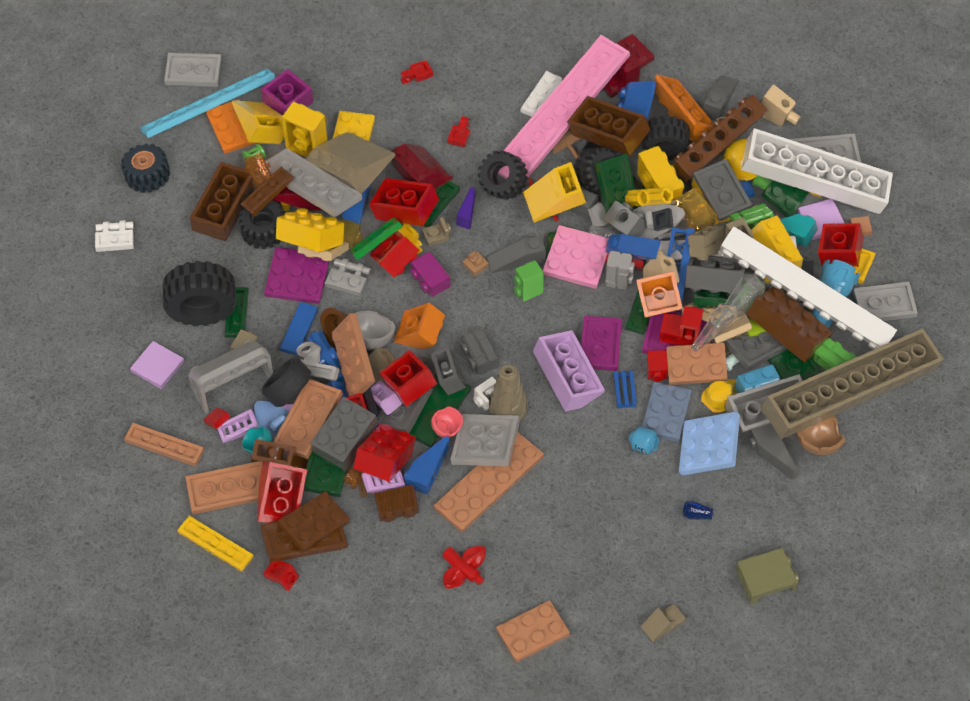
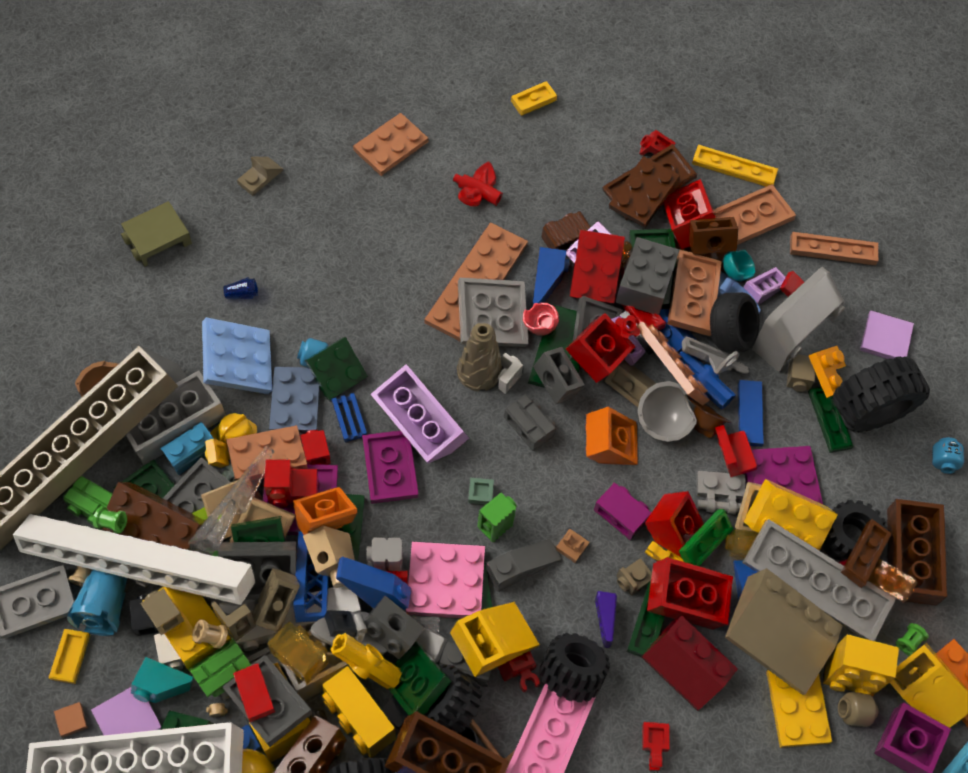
camera: 160 degrees right, 5 degrees up
red brick [818,223,864,267] -> none
none -> bright green bush [93,507,127,533]
none -> dark tan brick [140,588,184,636]
none -> tan bush [192,619,228,649]
none -> yellow plate [205,439,229,468]
none -> red tile [233,663,275,722]
none -> dark green plate [305,337,368,400]
none -> sand green plate [468,478,494,505]
none -> yellow plate [511,81,557,116]
none -> red plate [615,315,640,339]
none -> red panel [715,425,757,477]
none -> light orange plate [809,346,846,398]
none -> dark azure head [932,437,964,474]

